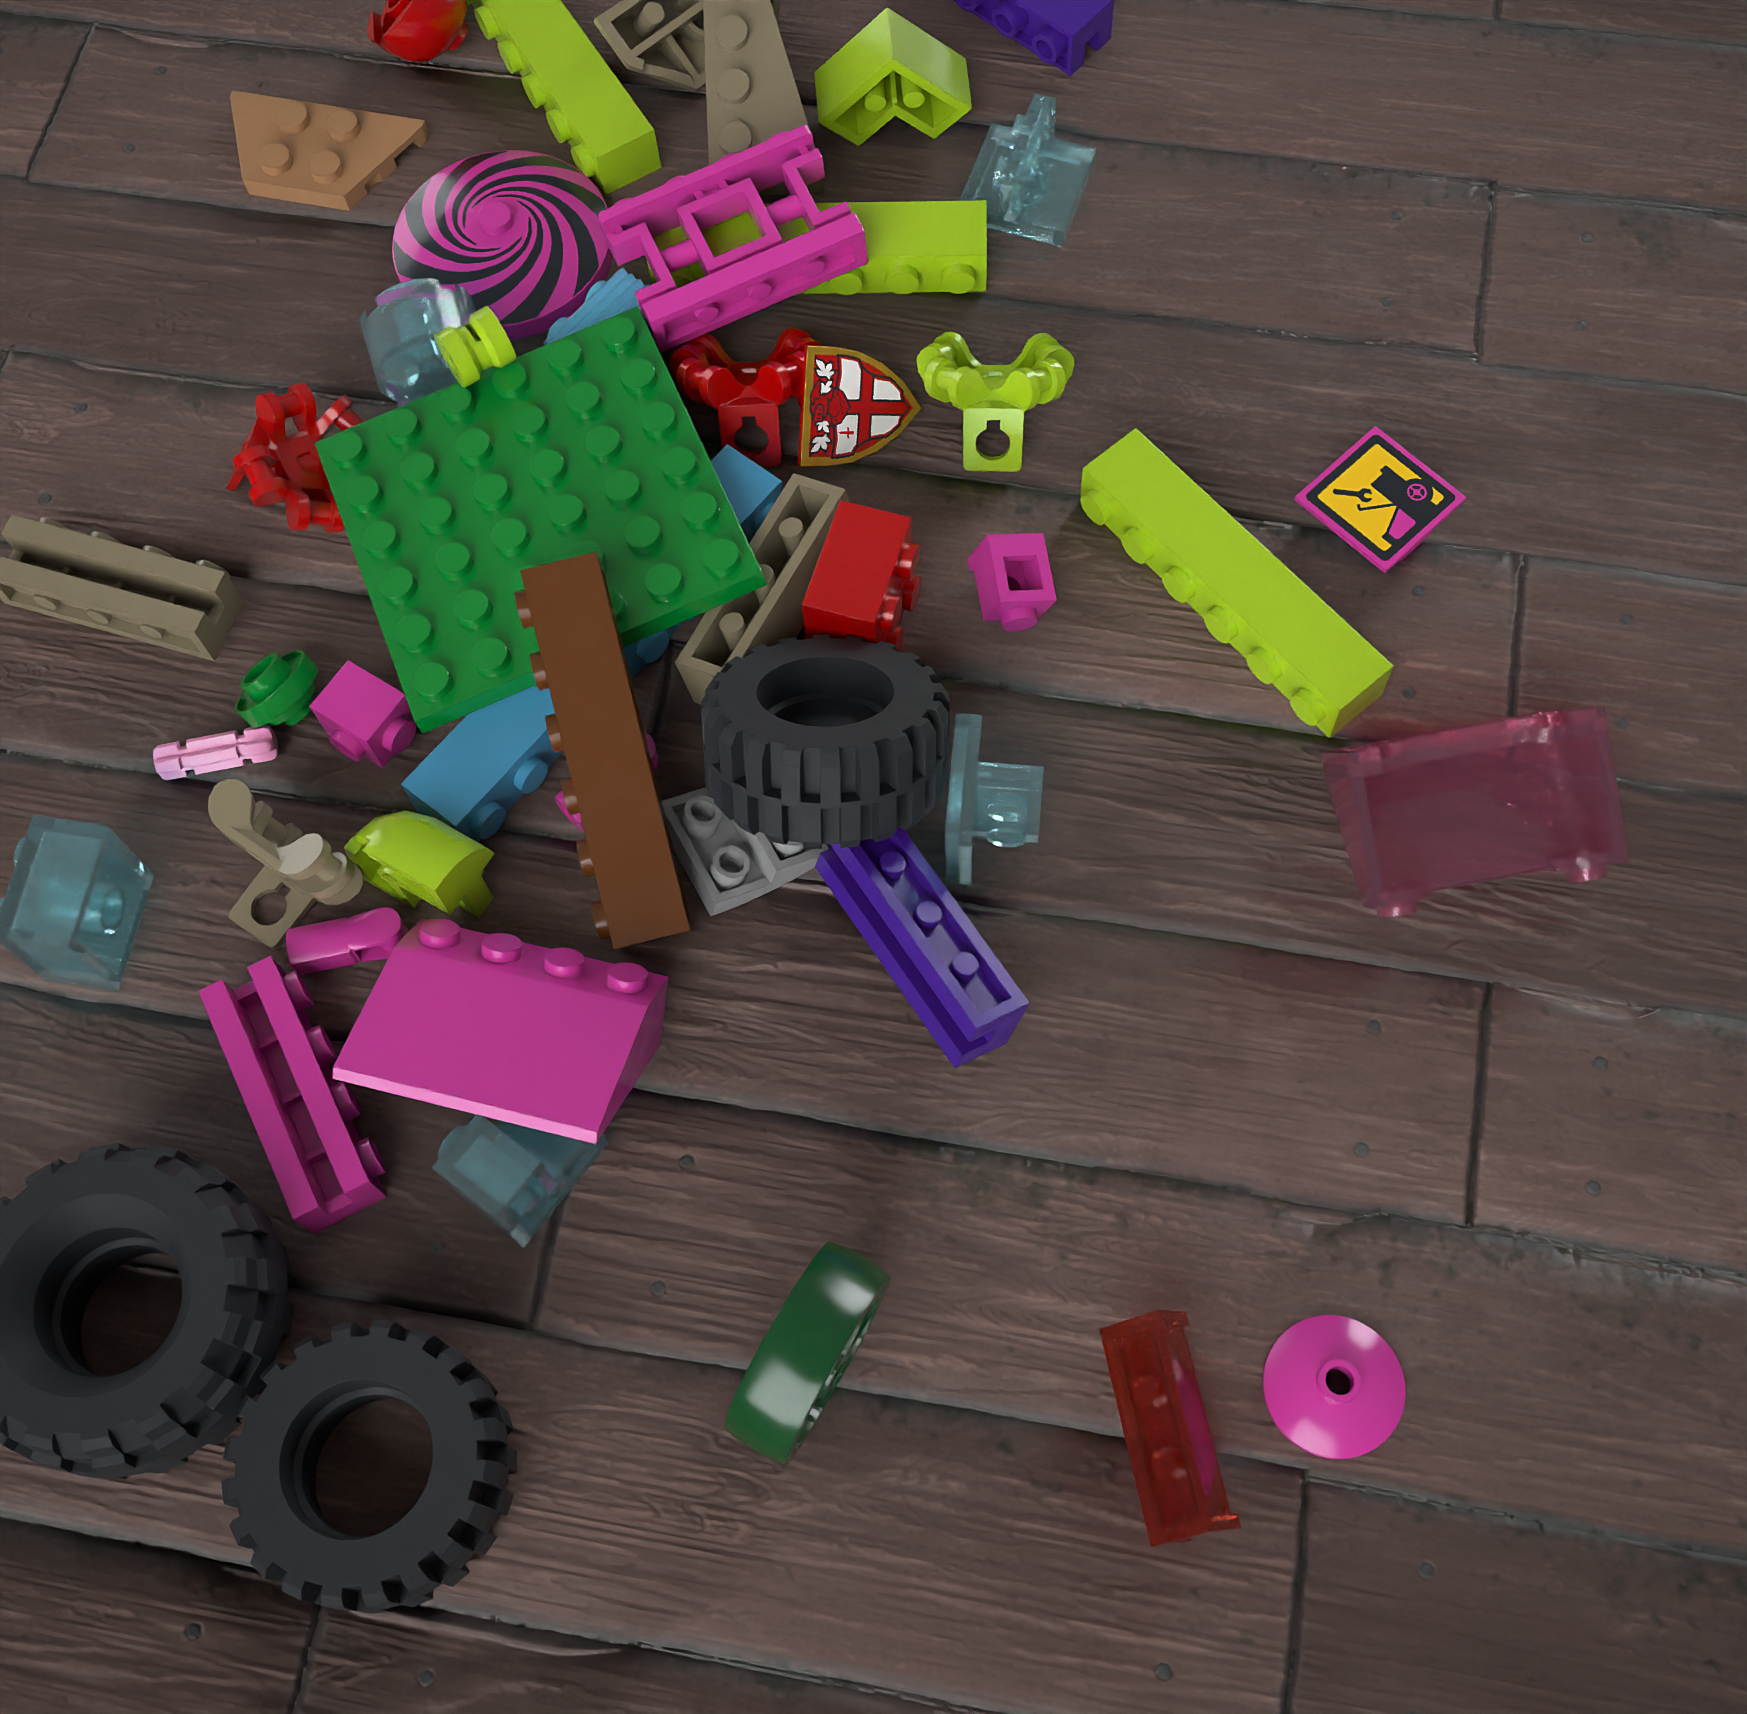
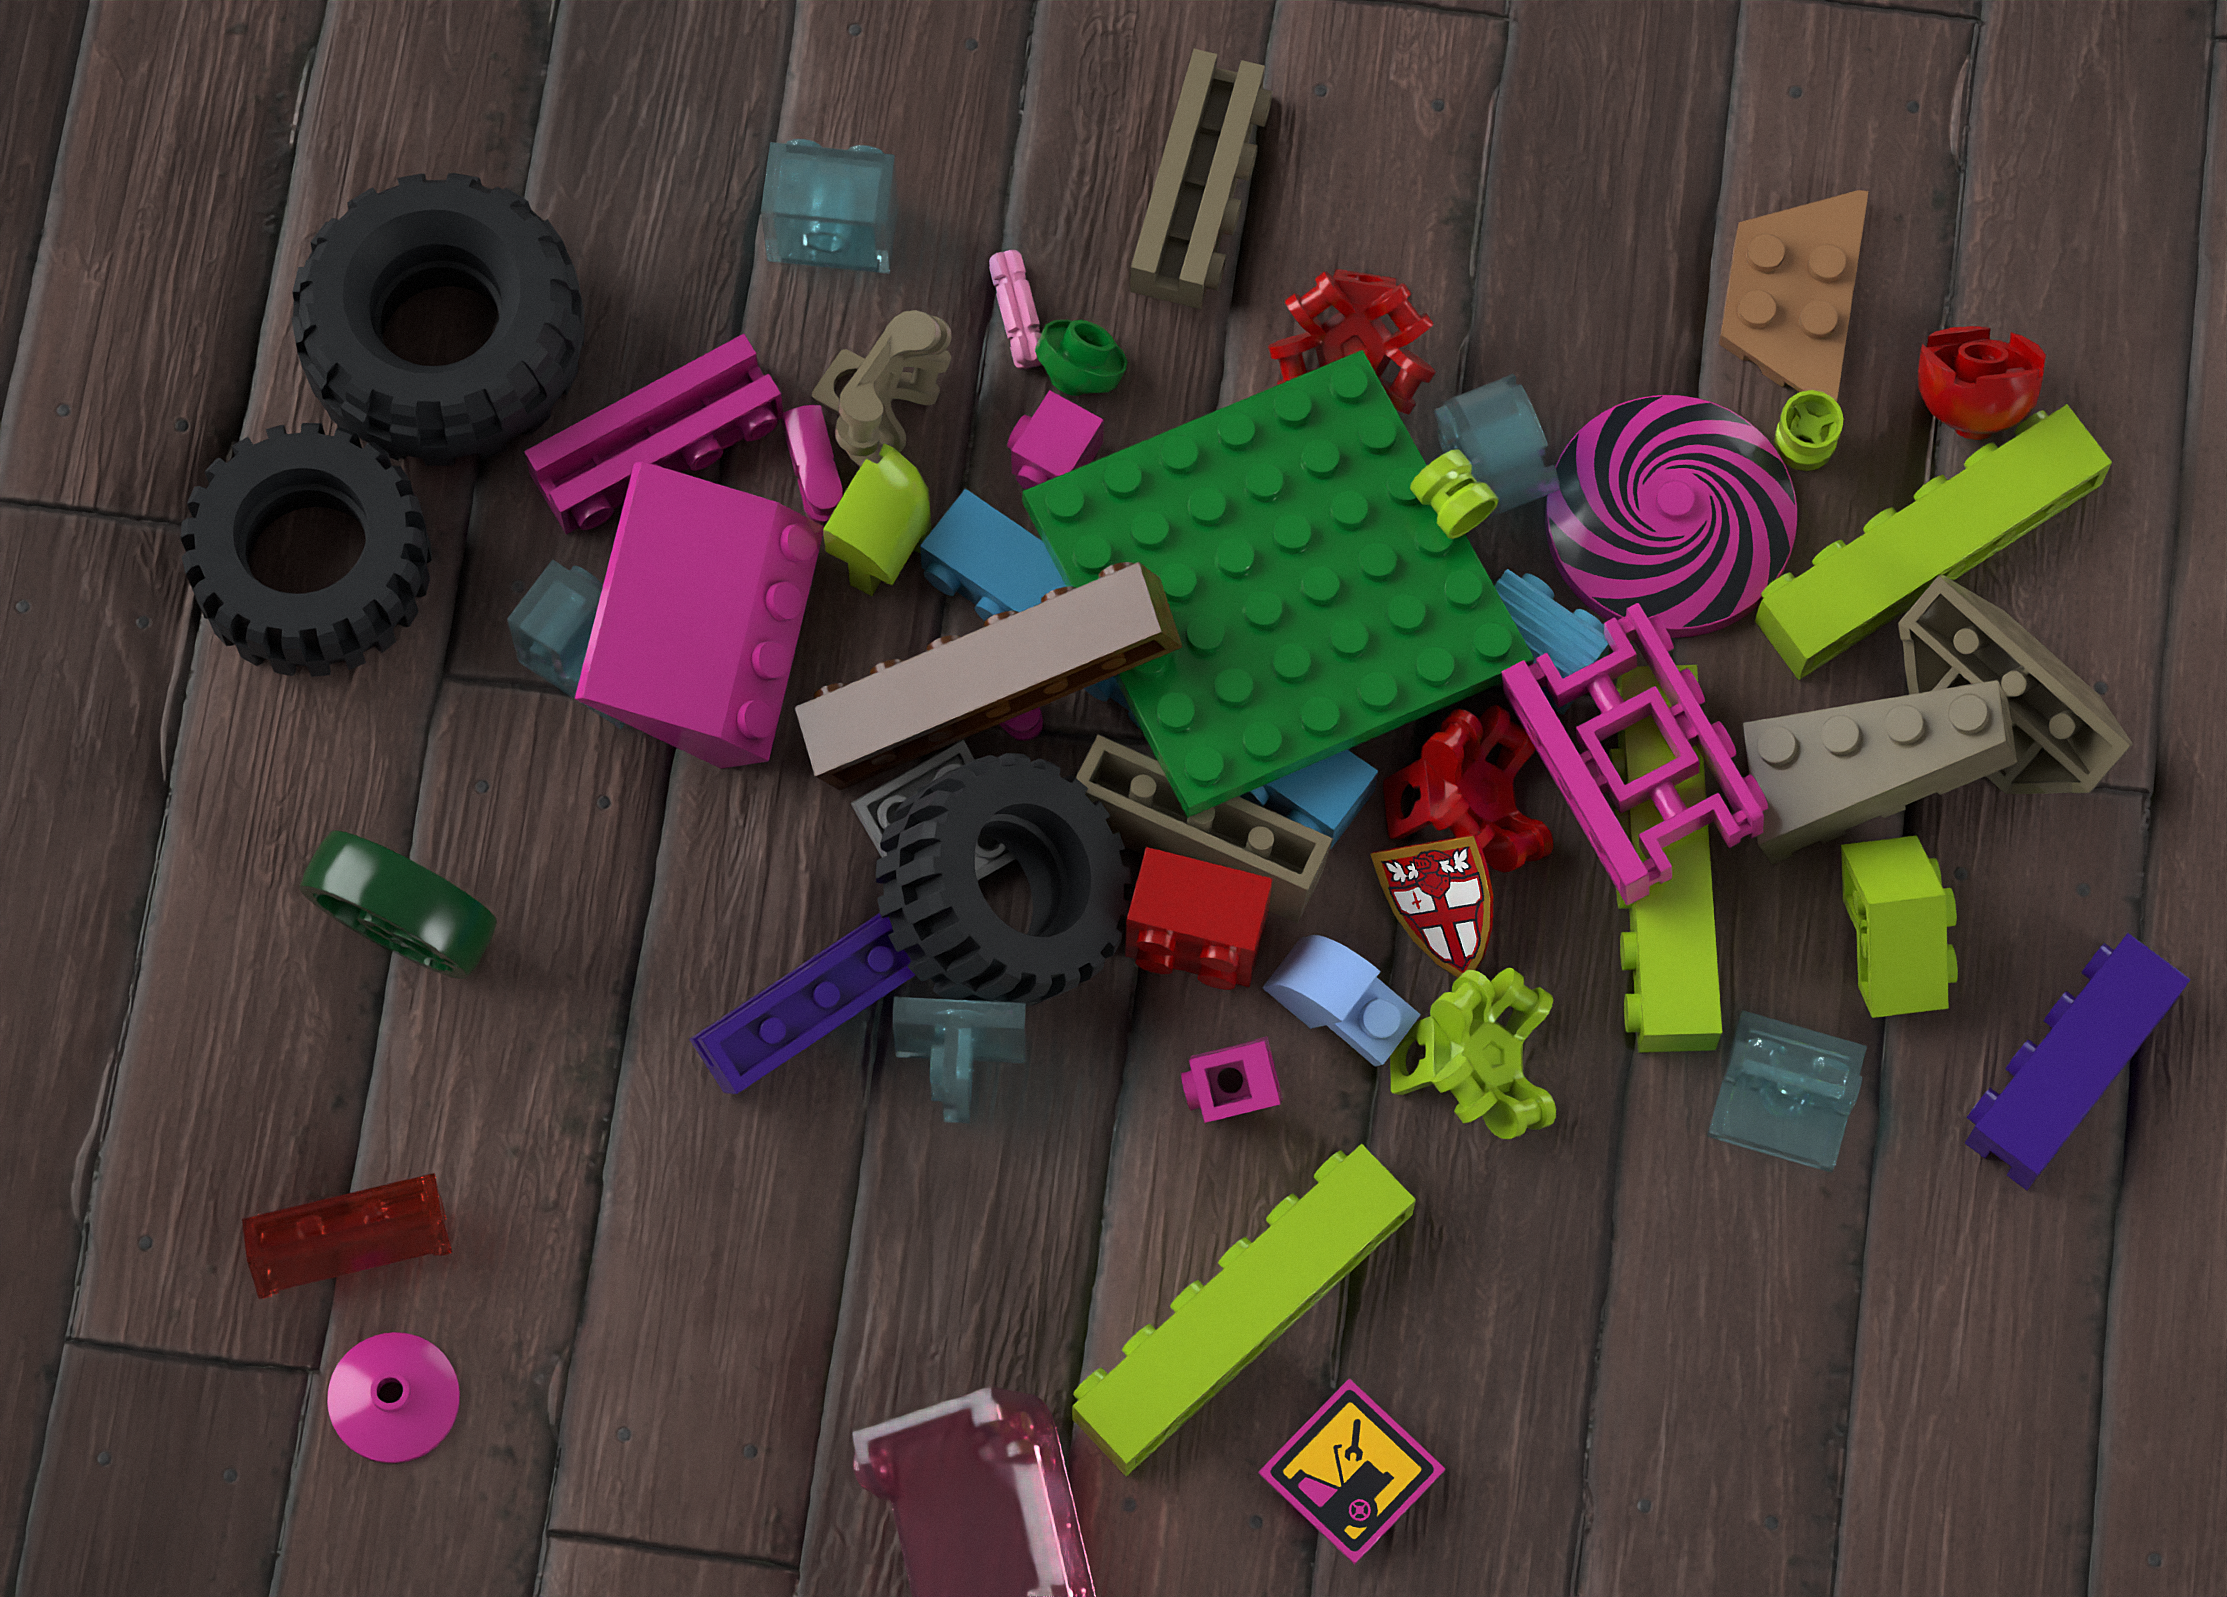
camera: 80 degrees right, 5 degrees up
none -> light blue brick [1262,935,1421,1066]
none -> lime wheel [1774,390,1844,471]

